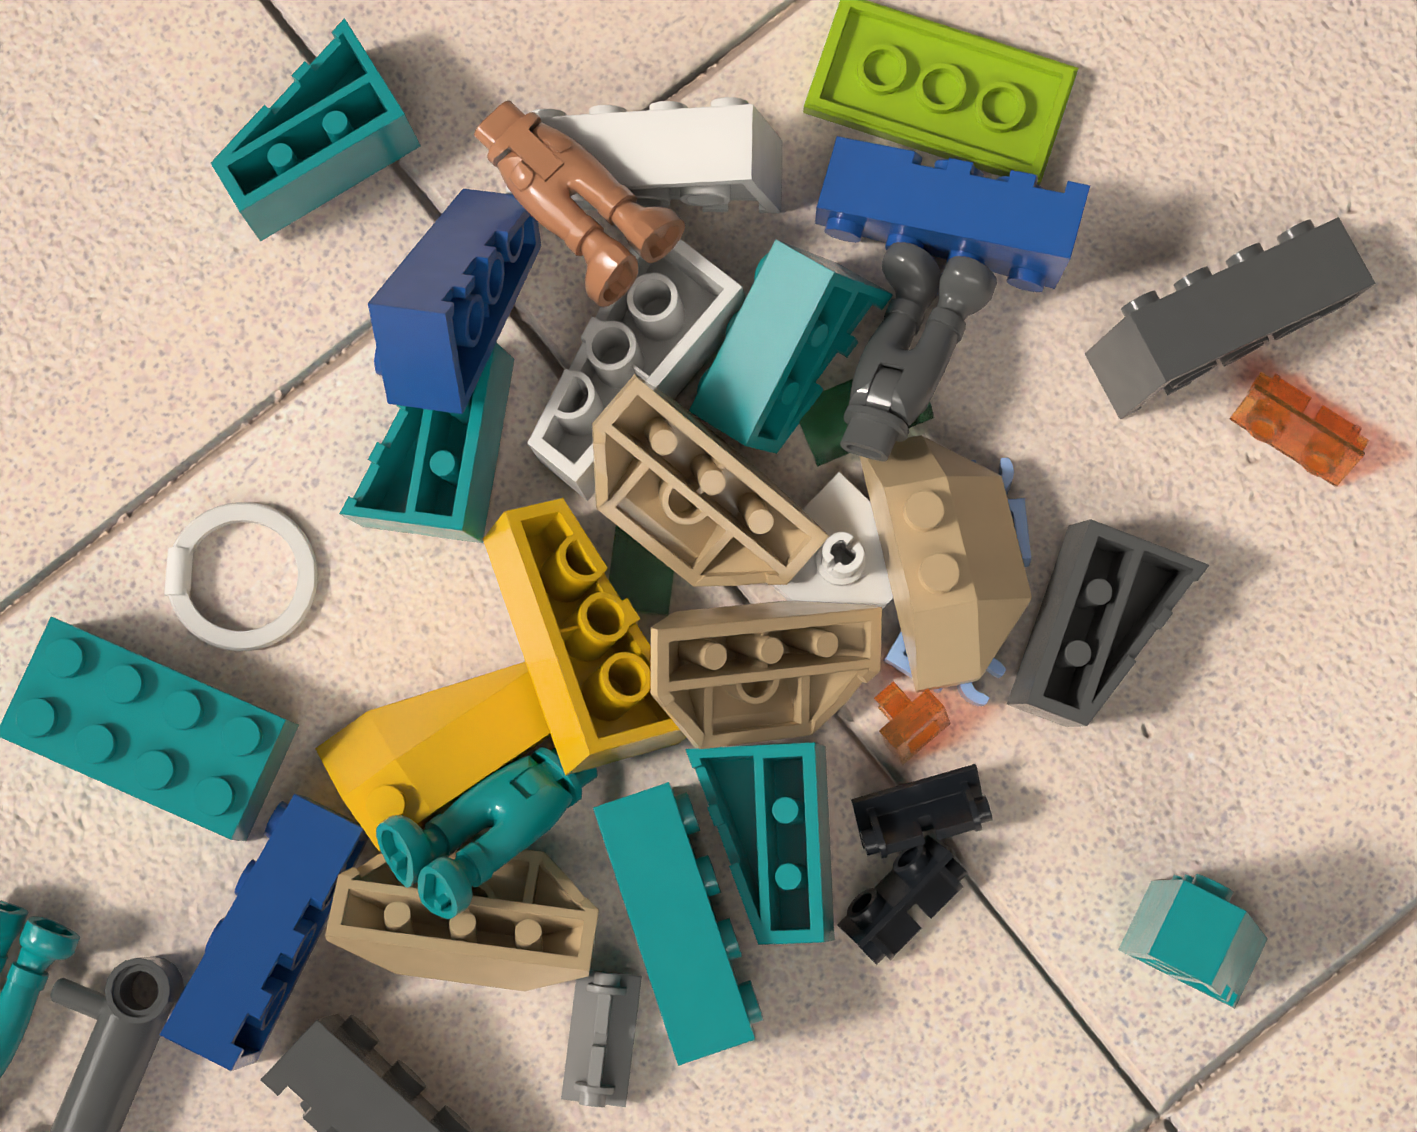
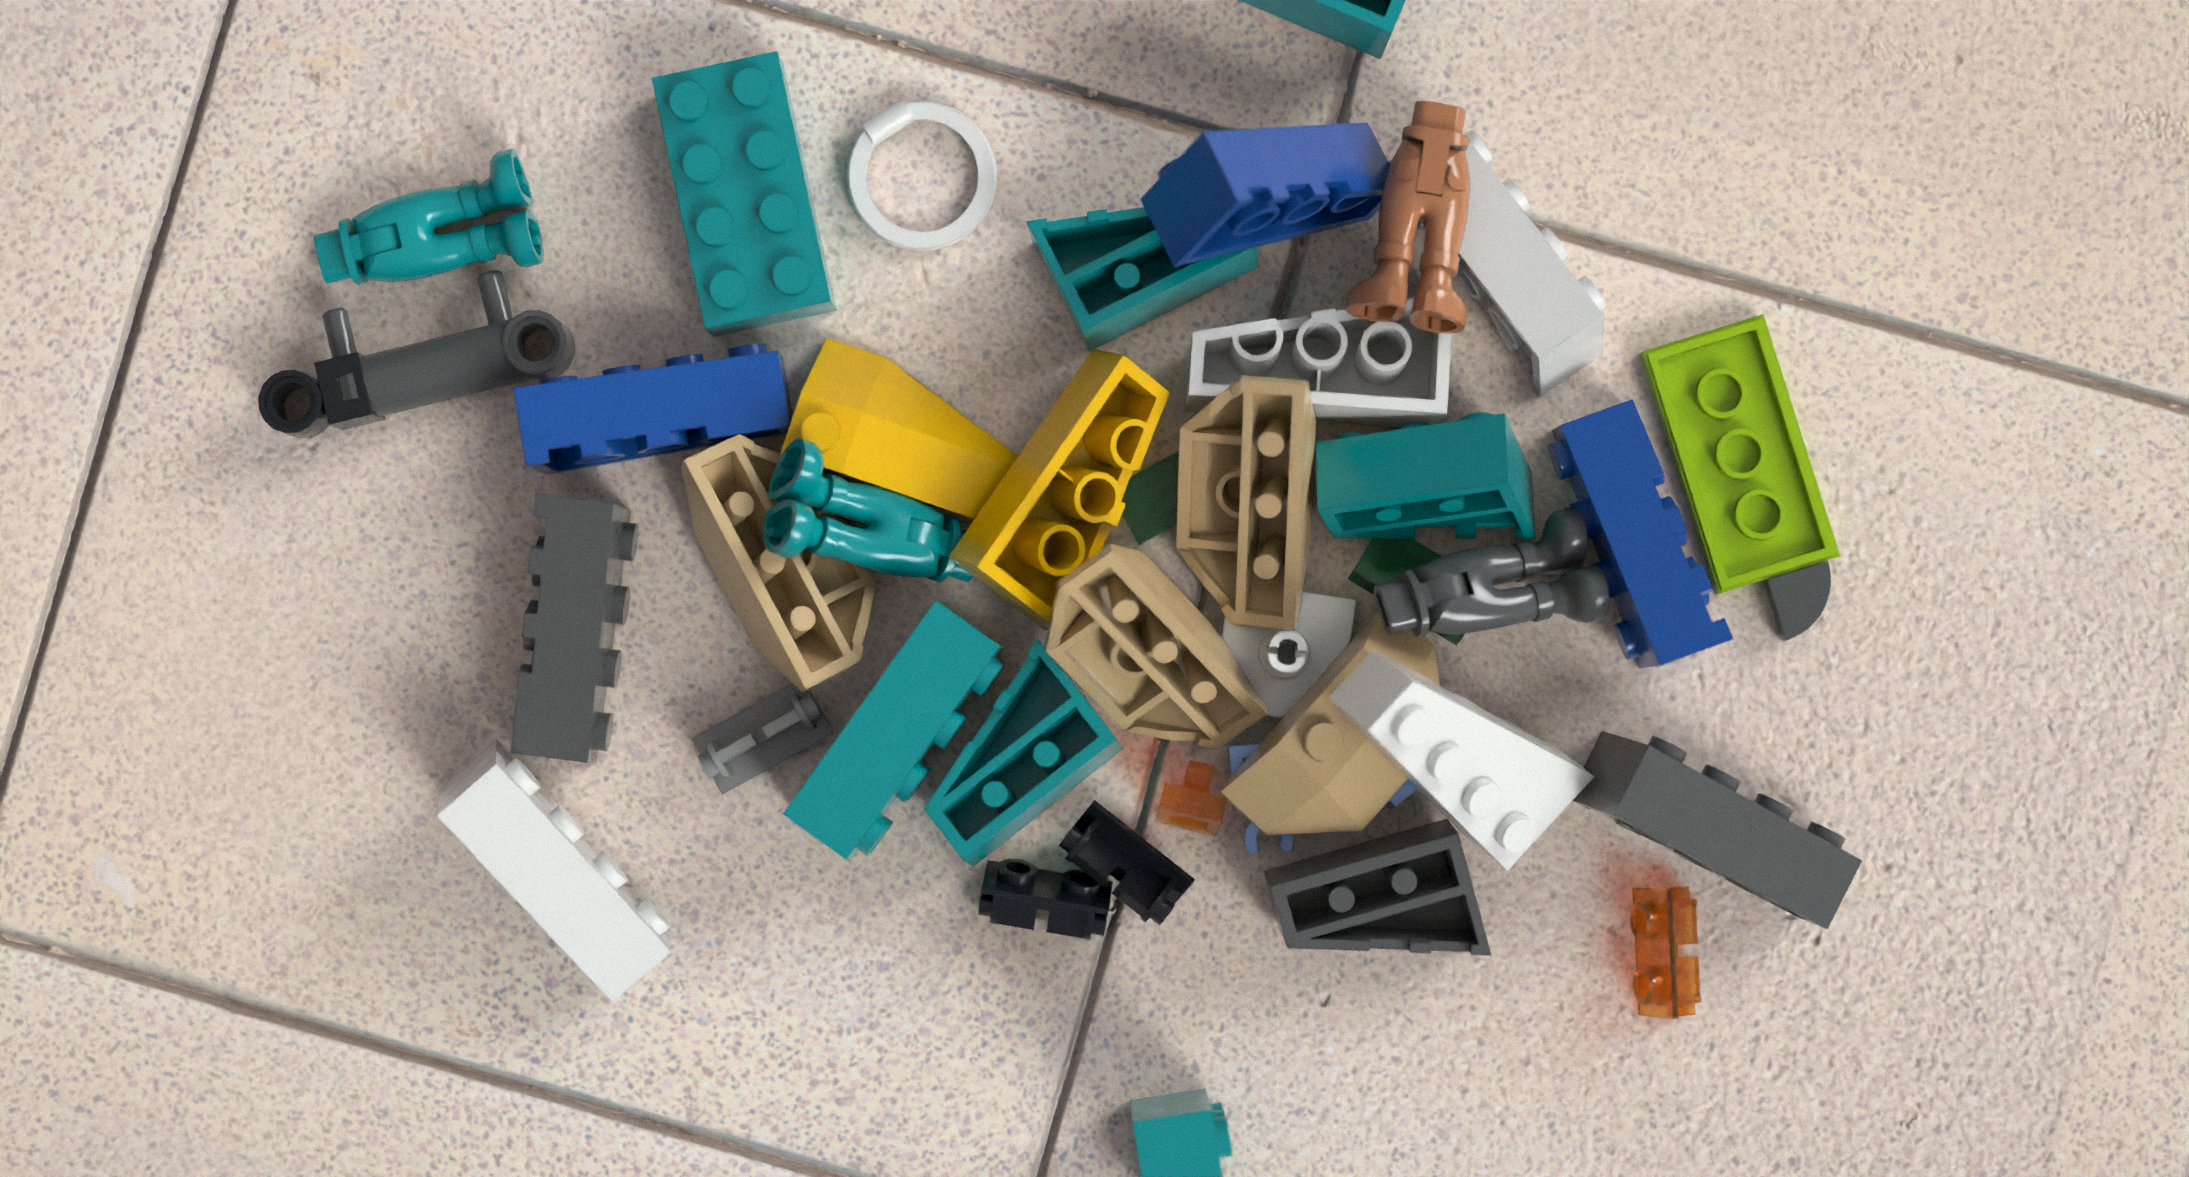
camera: 45 degrees right, 5 degrees up
none -> white wedge [1328,650,1595,871]
none -> dark grey tile [1763,561,1831,641]

